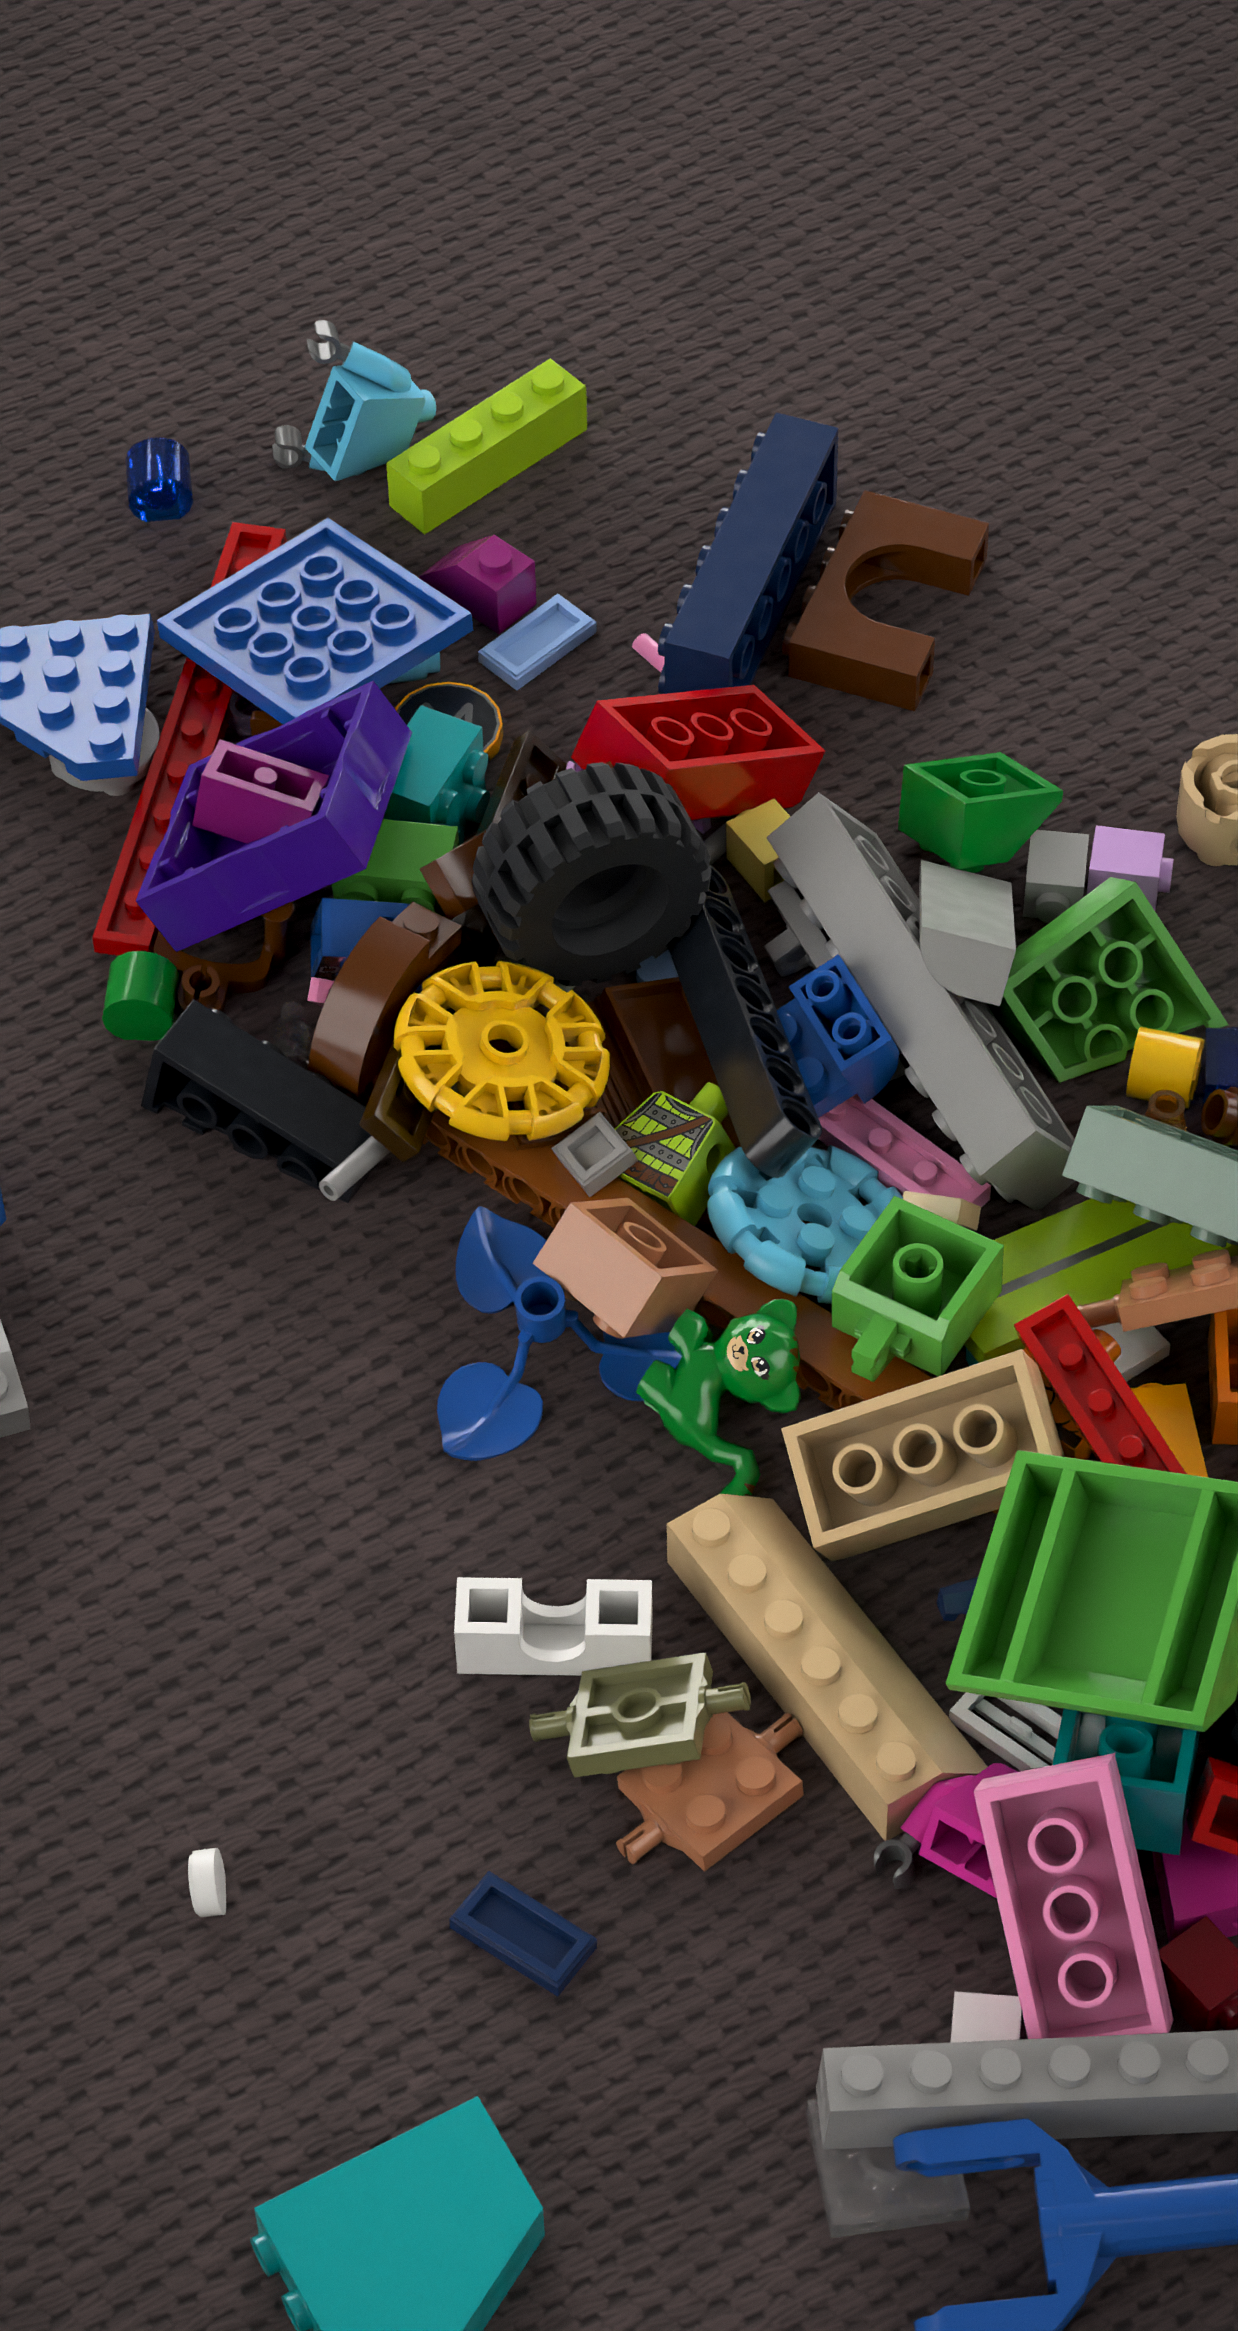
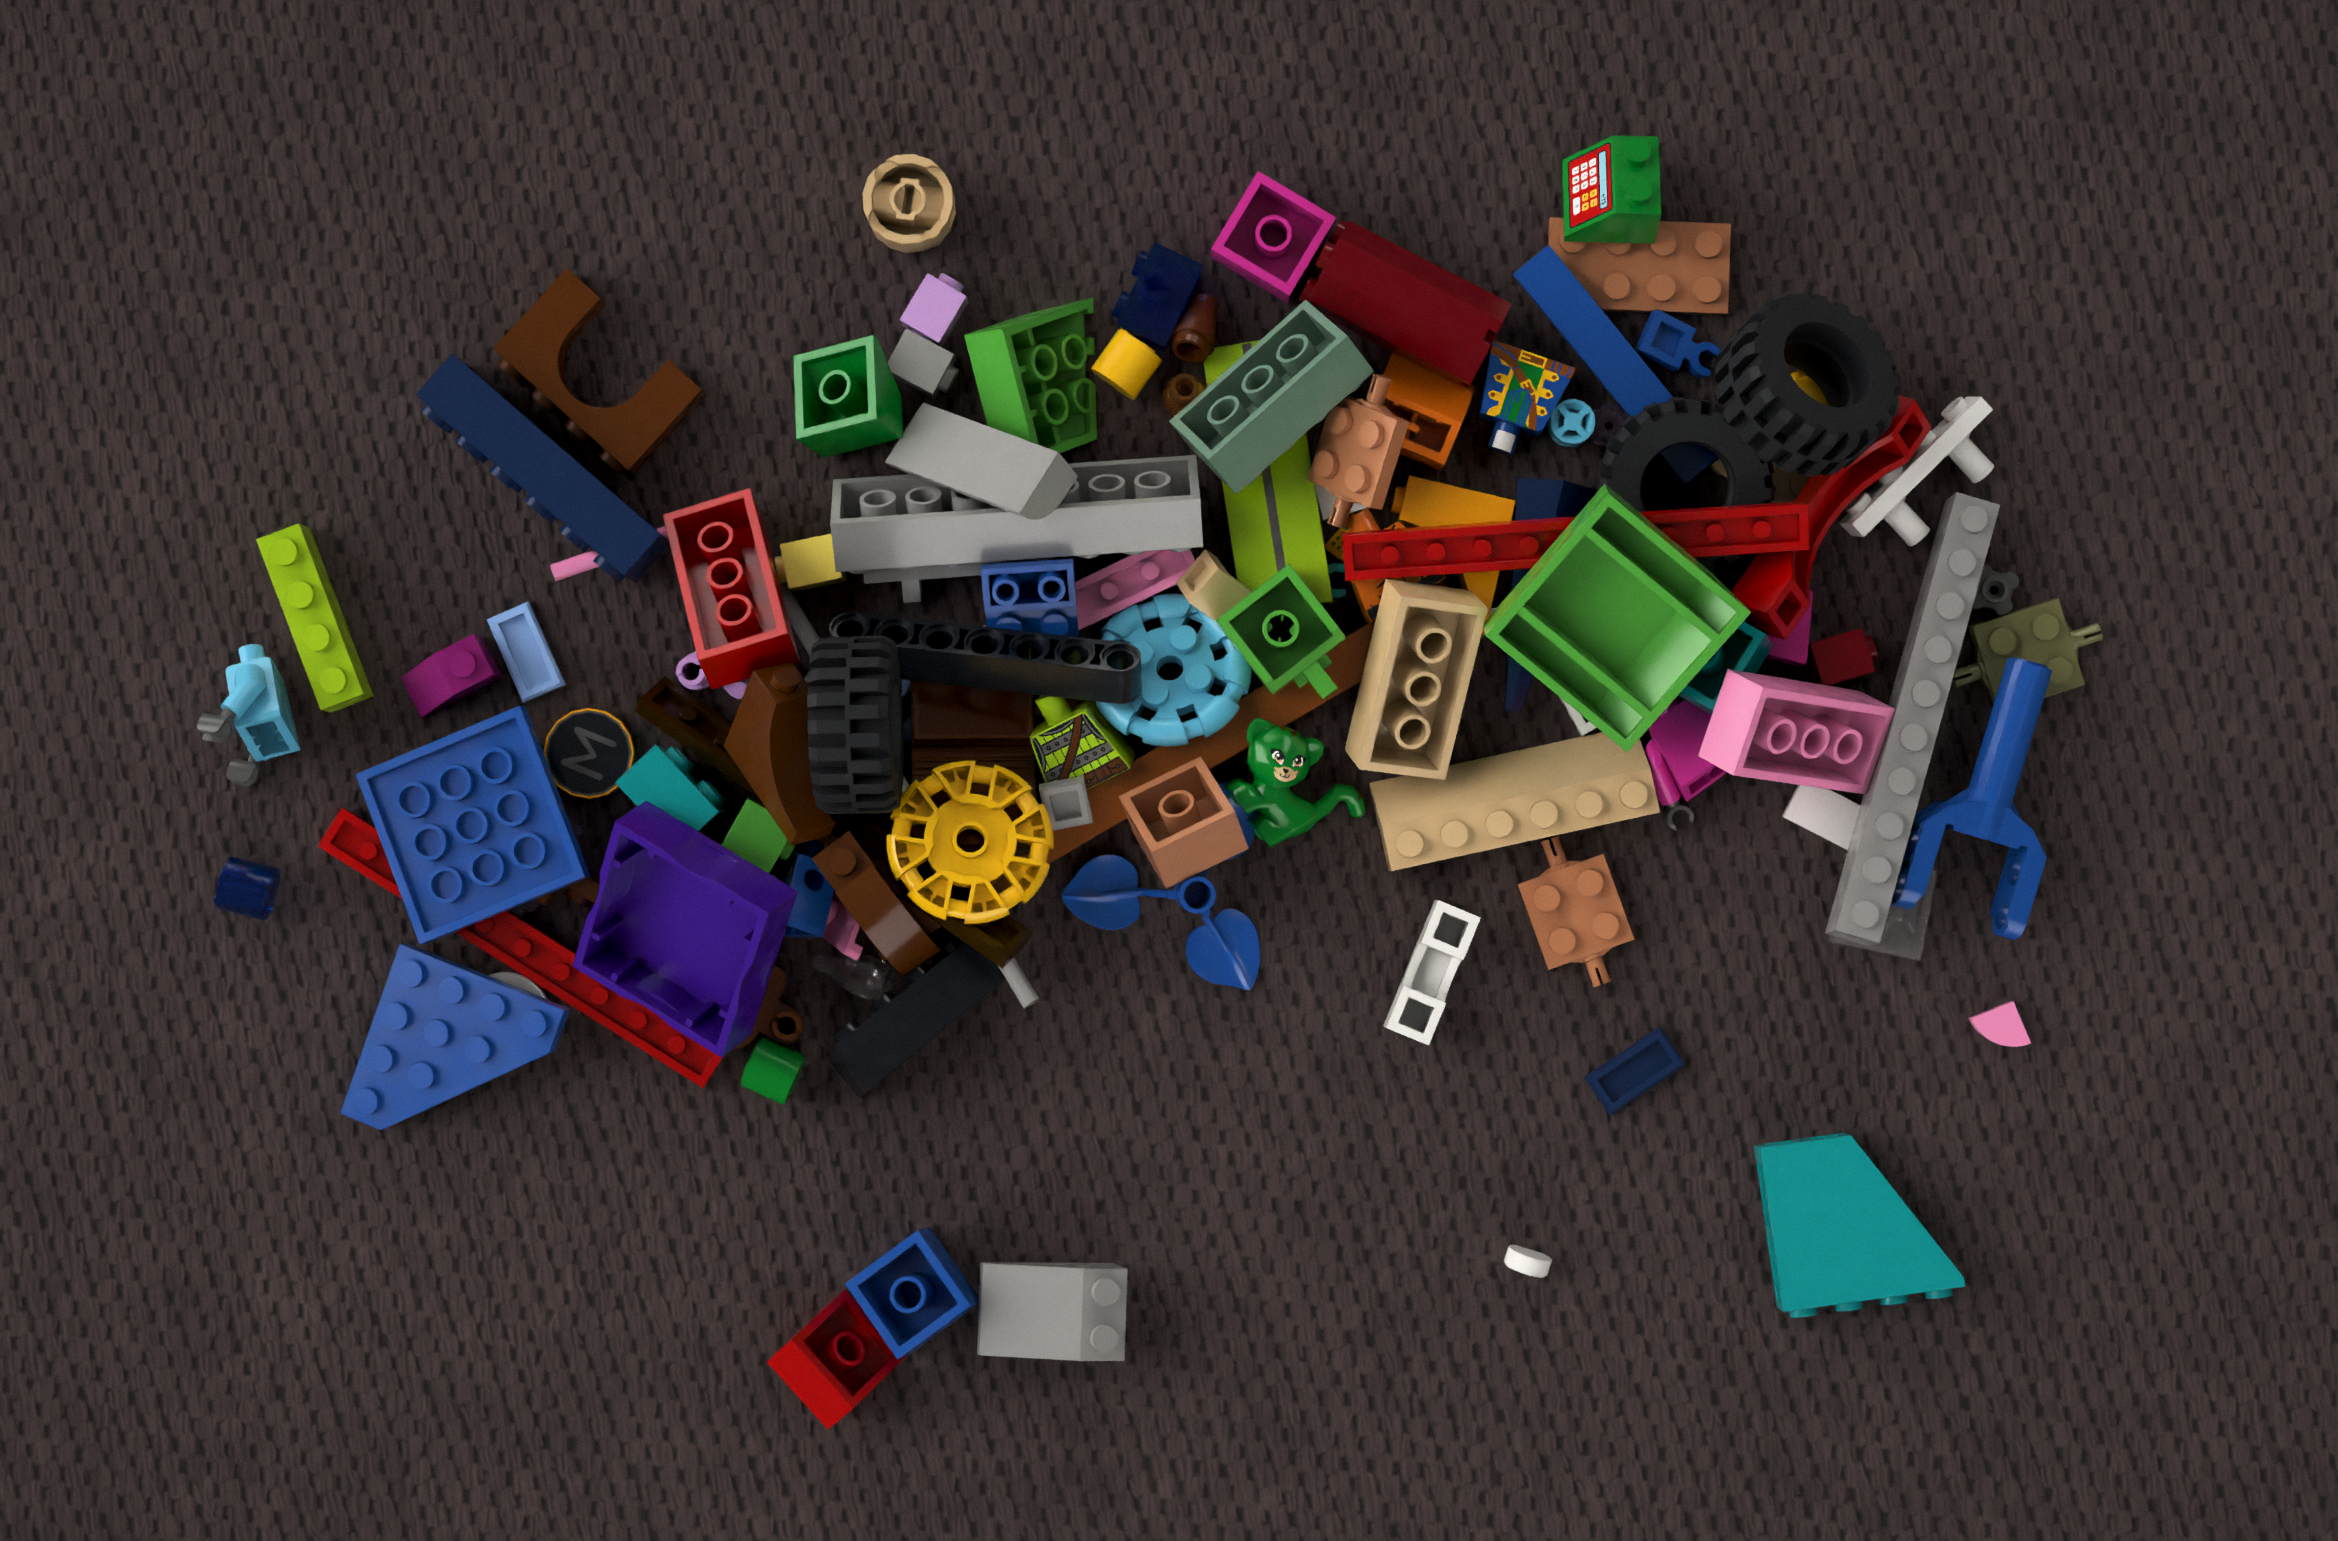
camera: 75 degrees left, 35 degrees up
magenta slope [192,739,329,844] -> none
olive plate [529,1652,751,1778] -> none

